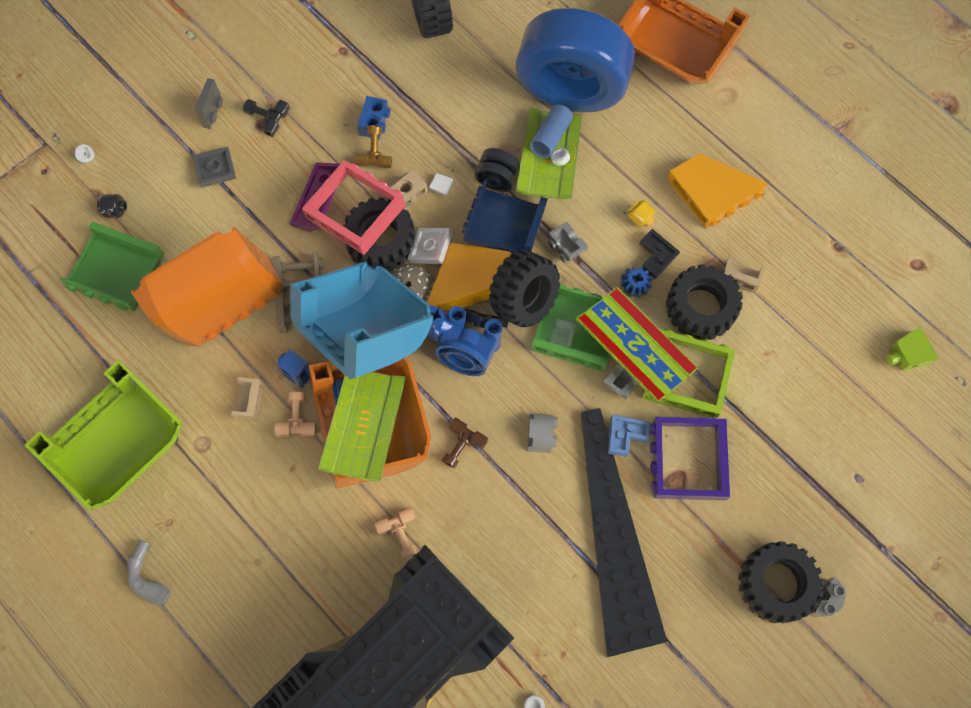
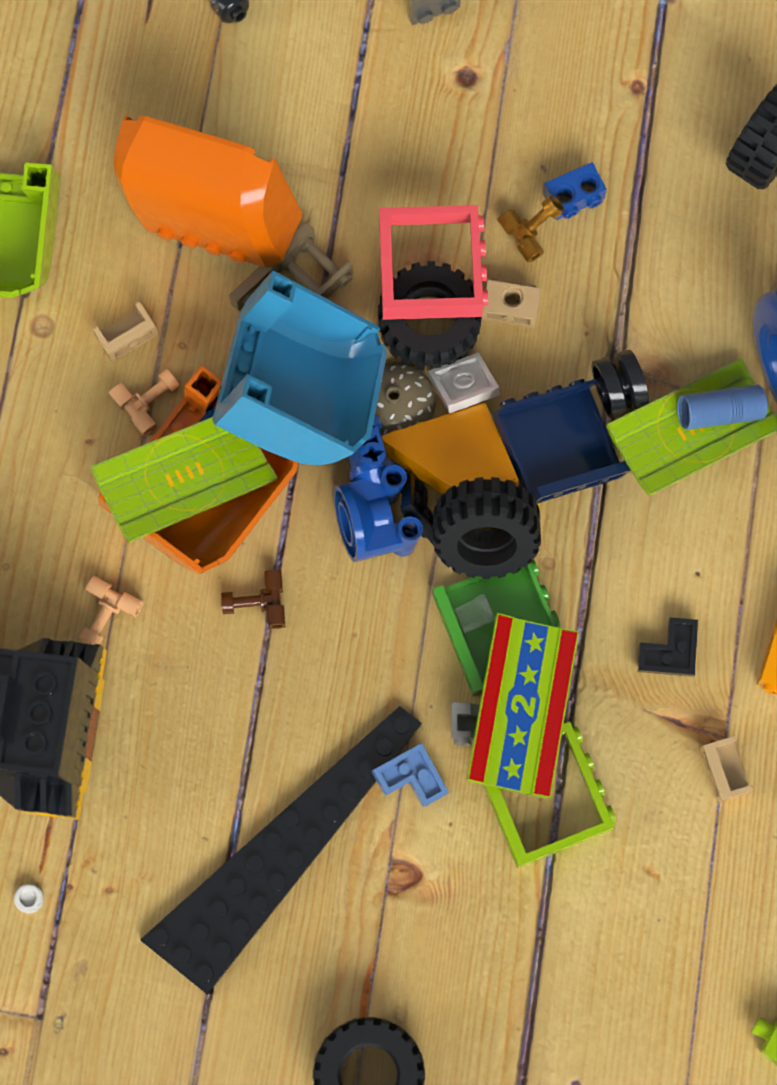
camera: 55 degrees right, 5 degrees up
bright green panel [60,222,164,311] -> none
dark grey plate [193,147,236,188] -> none
black bar [243,99,290,137] -> none
blue brick [277,349,309,389] -> none
magenta slope [290,162,340,232] -> none
white tile [429,173,453,197] -> none
light grey cylinder [528,413,558,453] -> none
light grey cylinder [548,222,588,263] -> none
white tile [551,148,570,166] -> none
blue gear [620,265,652,298] -> none
yellow head [628,199,655,227] -> none
dark purple window [650,417,730,501] -> none
black tyre [666,264,743,340] -> none

